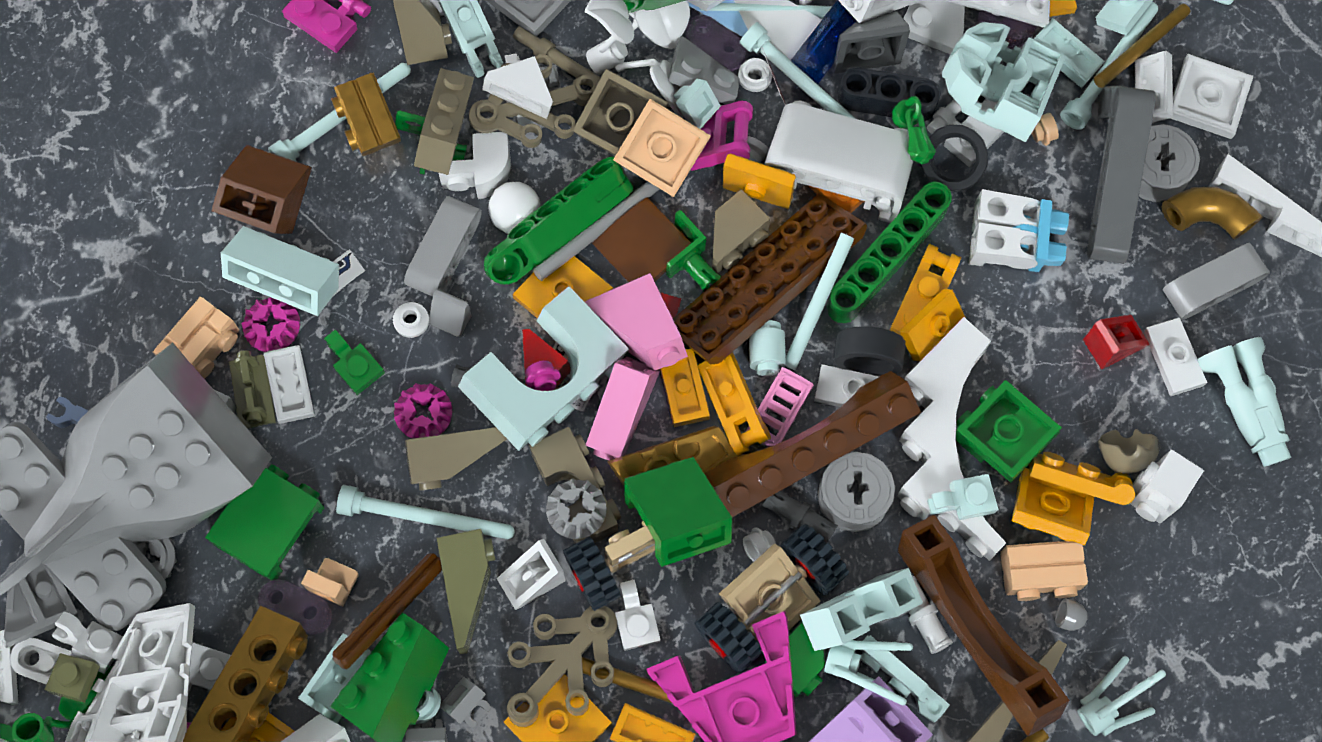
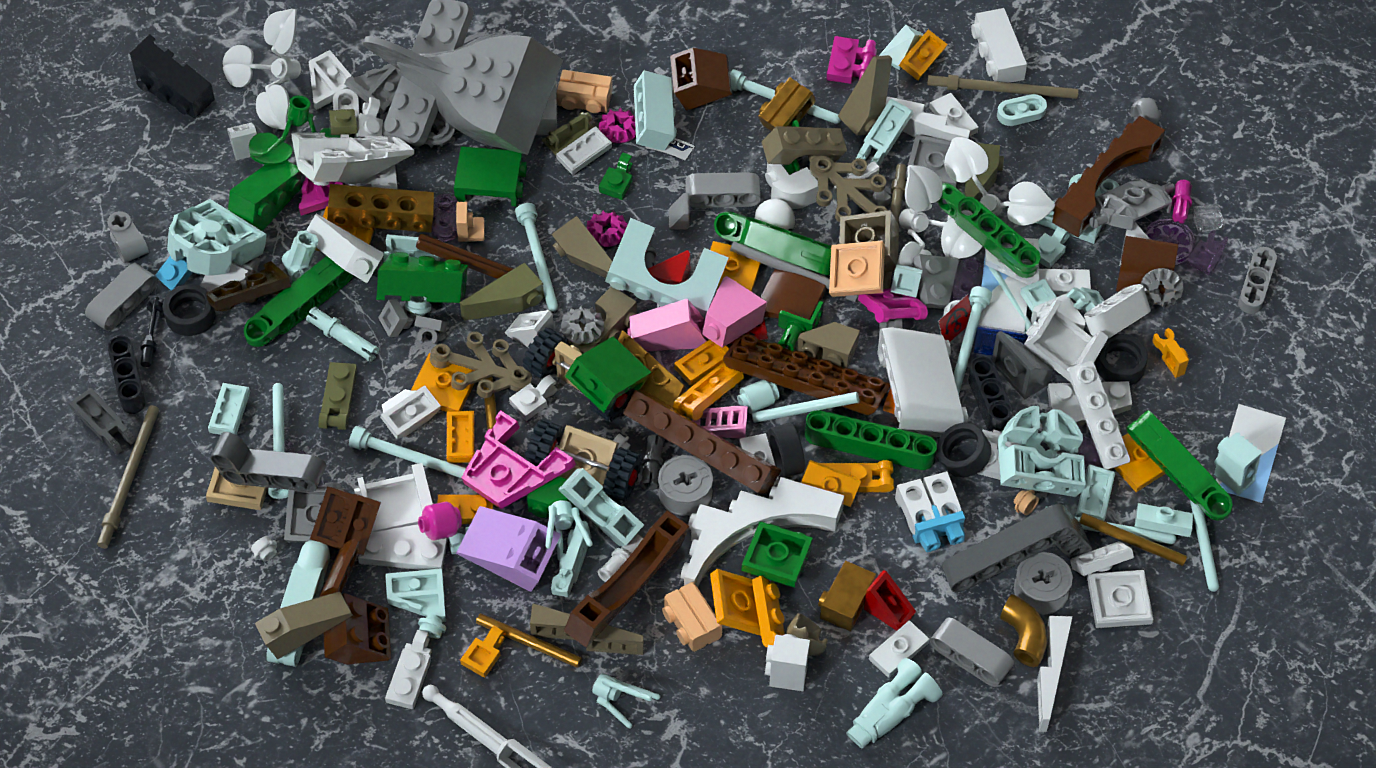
camera: 65 degrees right, 15 degrees down
white plate [393,302,429,338] -> none
white slope [482,56,553,119] -> none
dark pink plate [525,361,561,391] -> none
light orange plate [723,154,796,209] -> none
green piece [892,96,936,164] -> none
light aqua plate [927,474,999,520] -> none
light grey hinge [1055,598,1088,631] -> none
none -> pearl gold brick [818,560,876,632]

